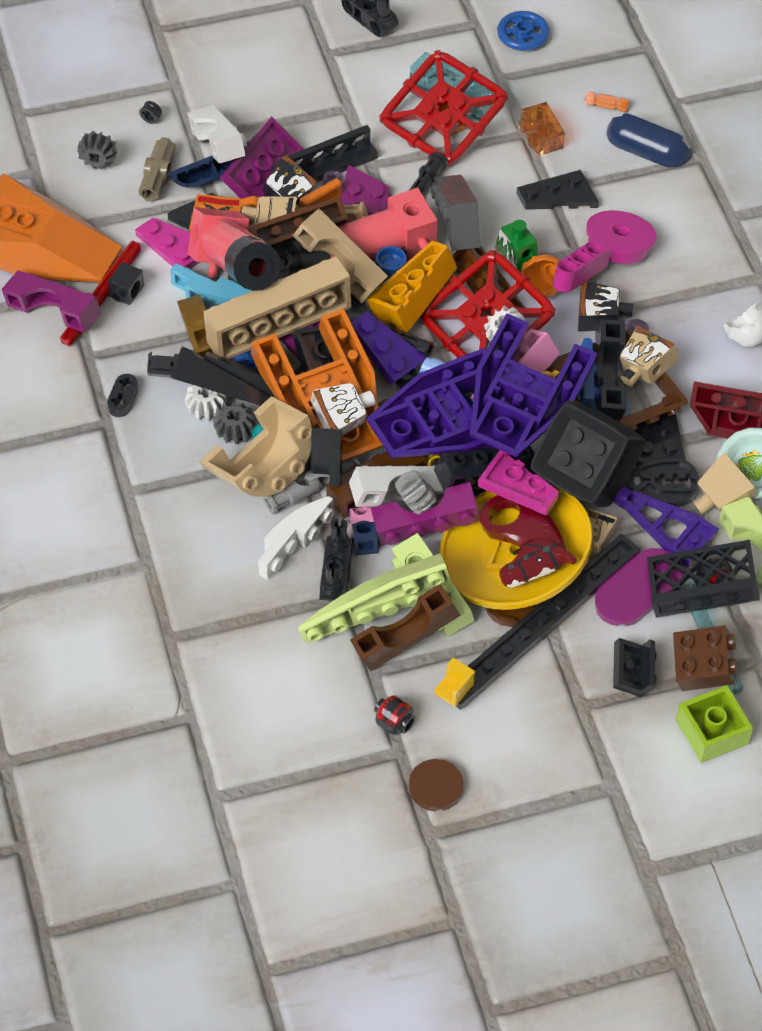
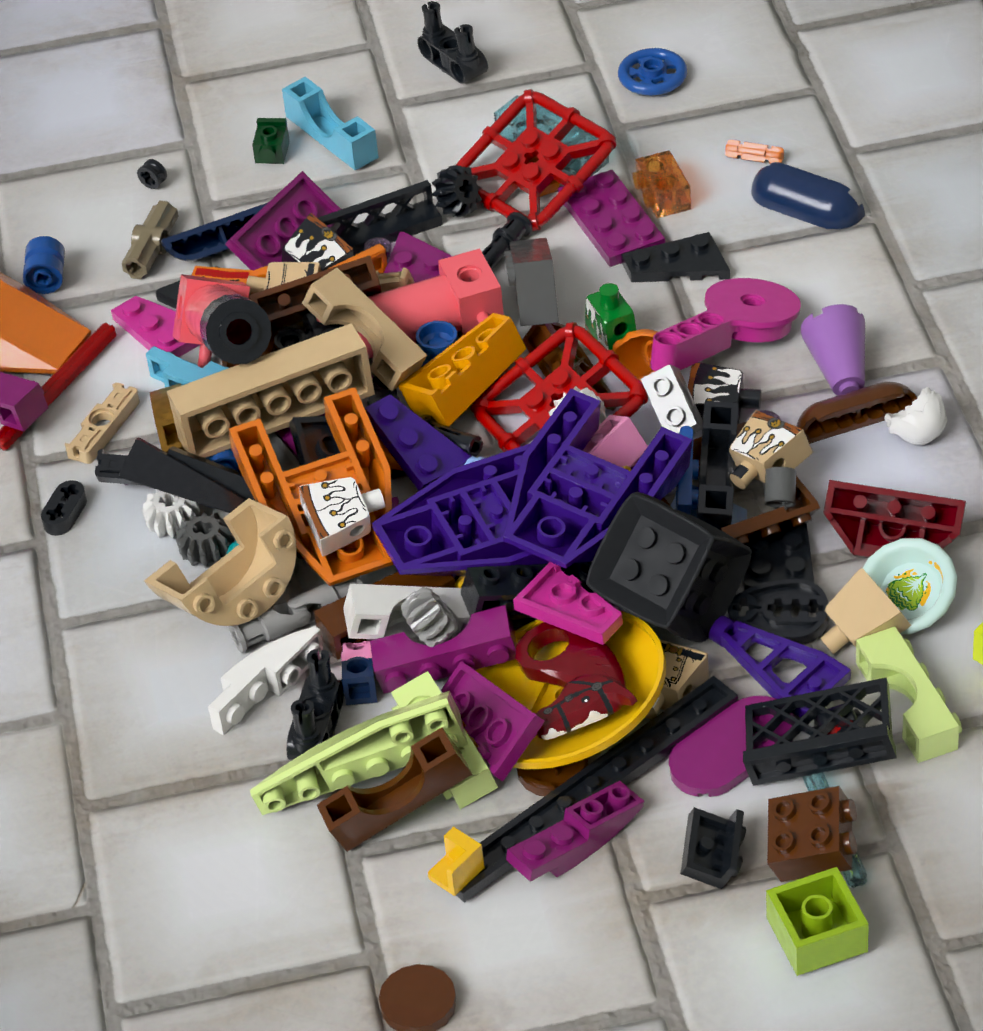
camera: 10 degrees right, 10 degrees down
dark grey gear [77,130,117,170] -> none
black brick [107,262,144,305] -> none
white arch [188,105,247,163] -> none
black panel [311,428,343,487] -> none
black head [374,695,416,735] -> none
none -> blue wheel [23,236,65,294]
none -> tan piece [65,383,140,464]
none -> dark green brick [252,118,290,164]
none -> medium azure arch [282,77,379,170]
none -> black gear [431,165,483,217]
none -> magenta wing [441,661,545,781]
none -> magenta slope [506,781,644,882]
none -> magenta plate [558,170,665,267]
none -> brick [641,364,703,434]
none -> dark grey axle [764,467,796,509]
none -> reddish brown brick [796,382,918,444]
none -> medium lavender cone [800,304,865,395]

